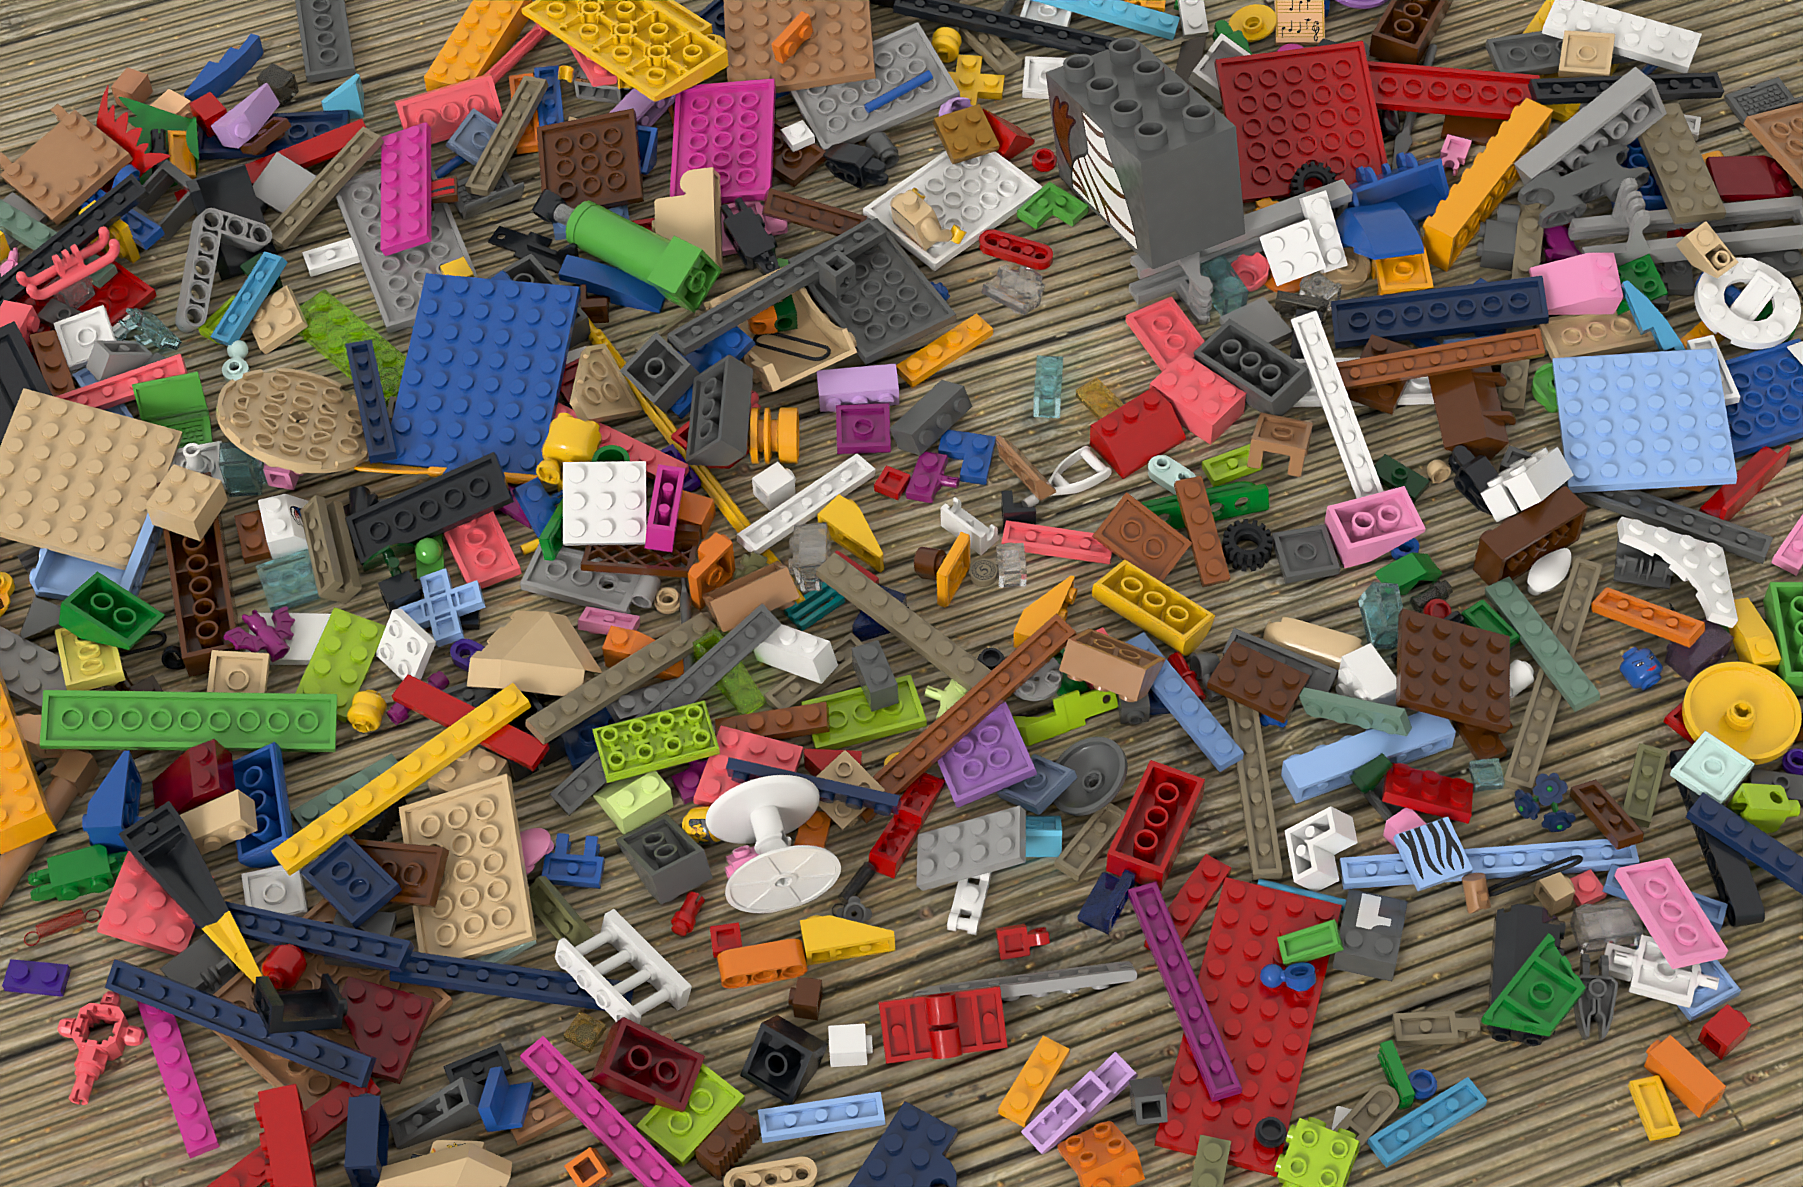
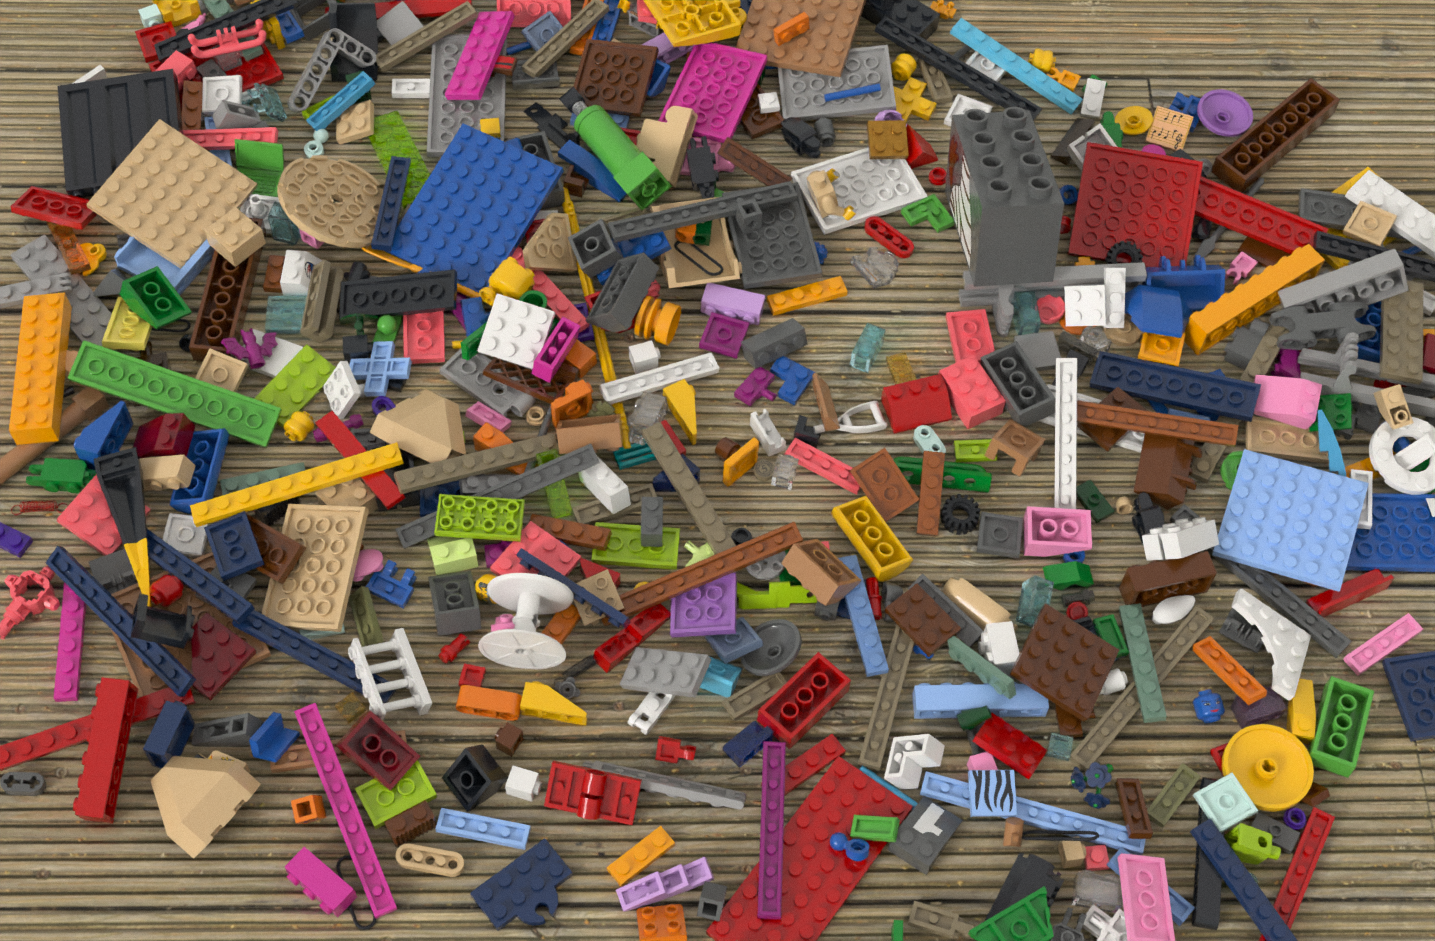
camera: 15 degrees right, 5 degrees up
black plate [443,1043,513,1085] -> none
red plate [874,465,911,500] -> none
light orange slope [1013,575,1078,648] -> none

